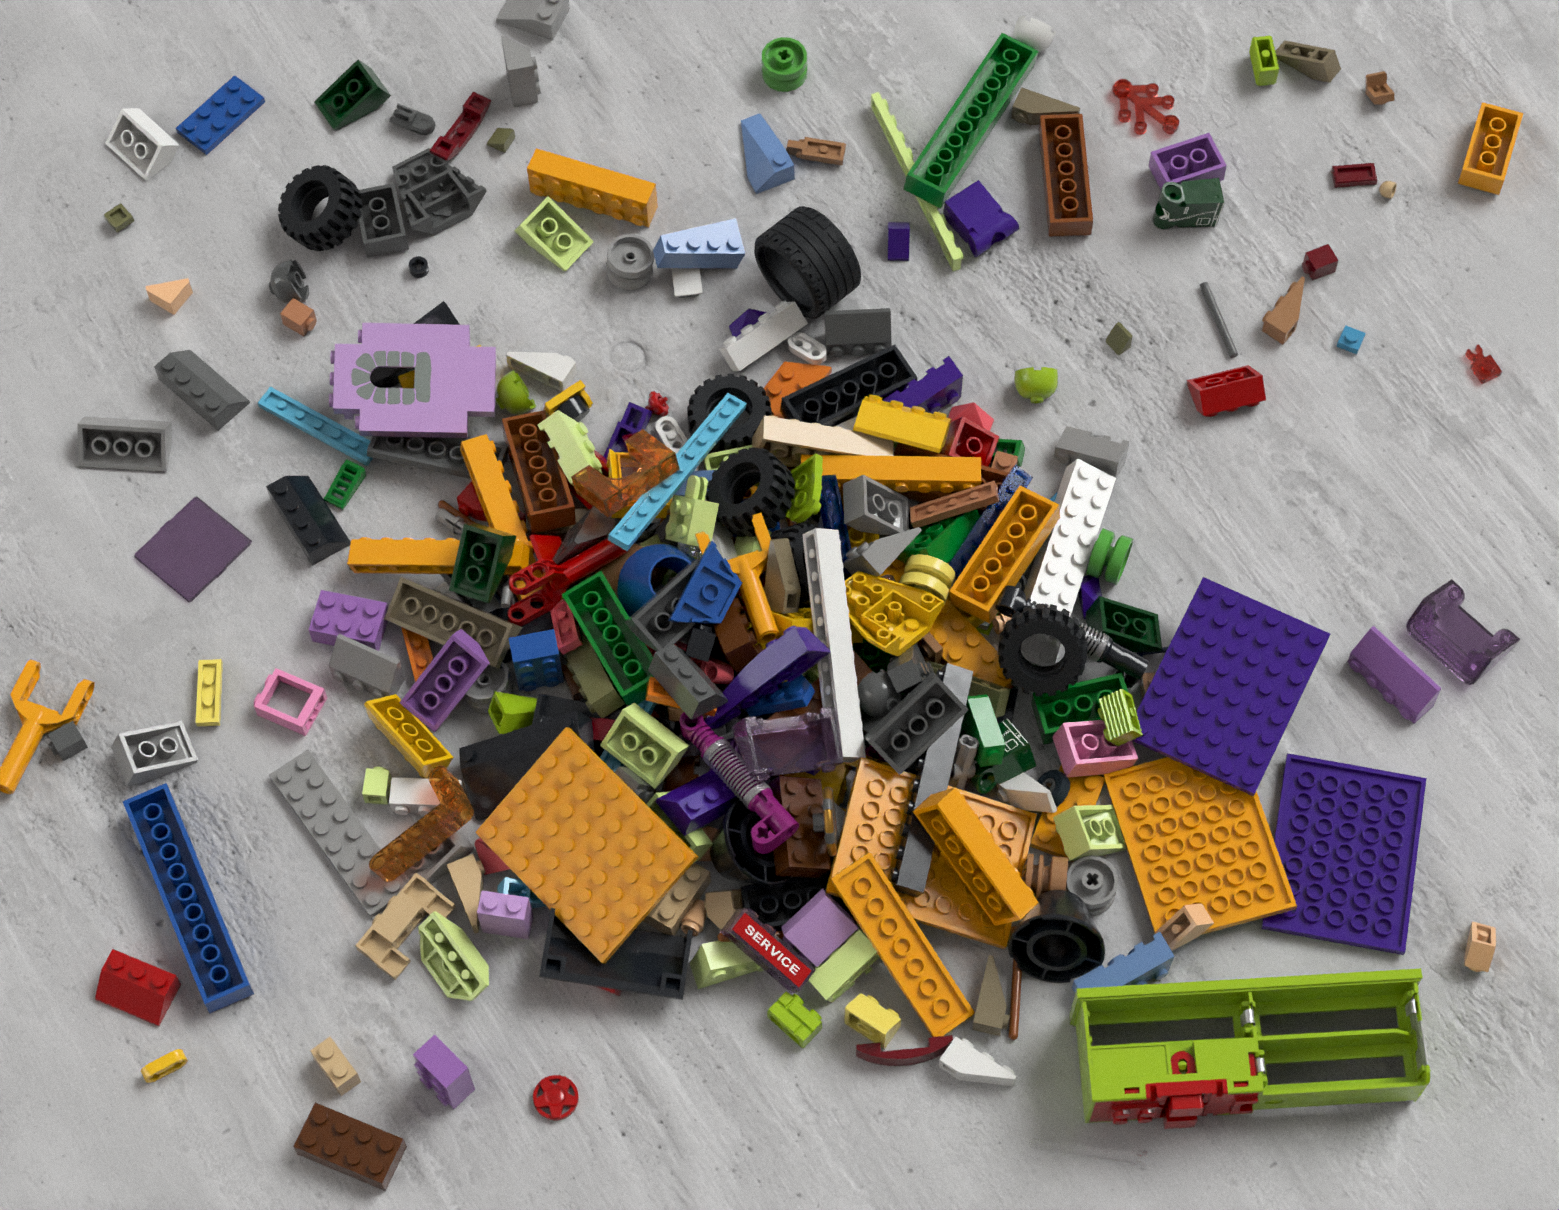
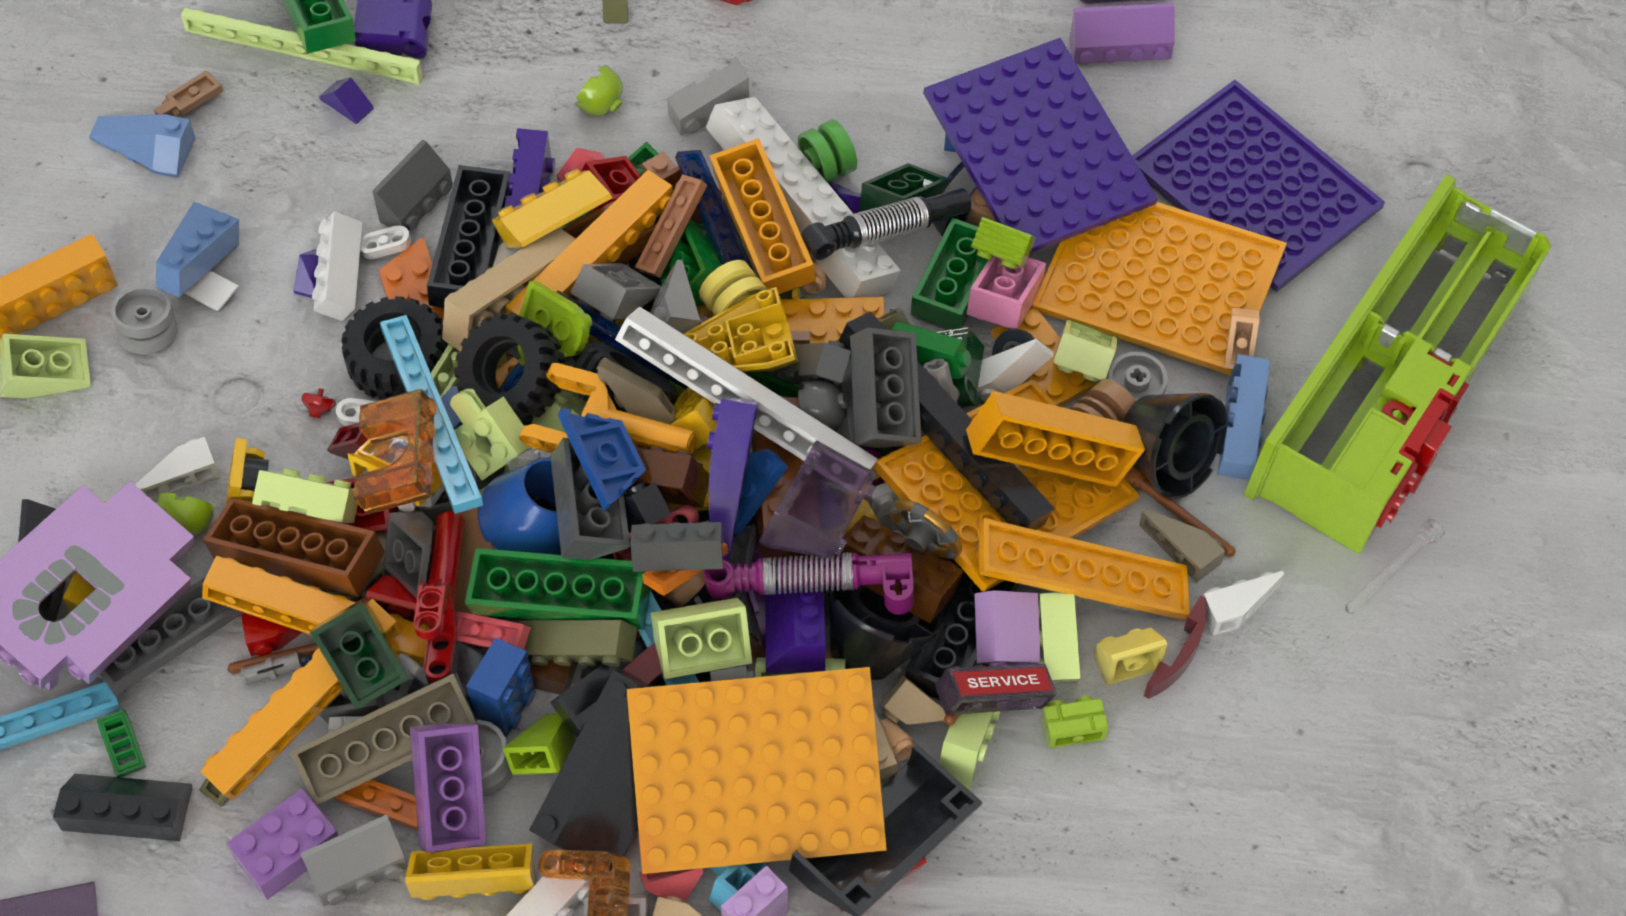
camera: 55 degrees left, 5 degrees down
dark purple slope [603,402,653,471] -> none
black tyre [754,206,861,319] -> none
bright green wheel [762,37,807,92] -> none
black tyre [998,603,1088,697] -> none
light nougat slope [1464,921,1496,972] -> none

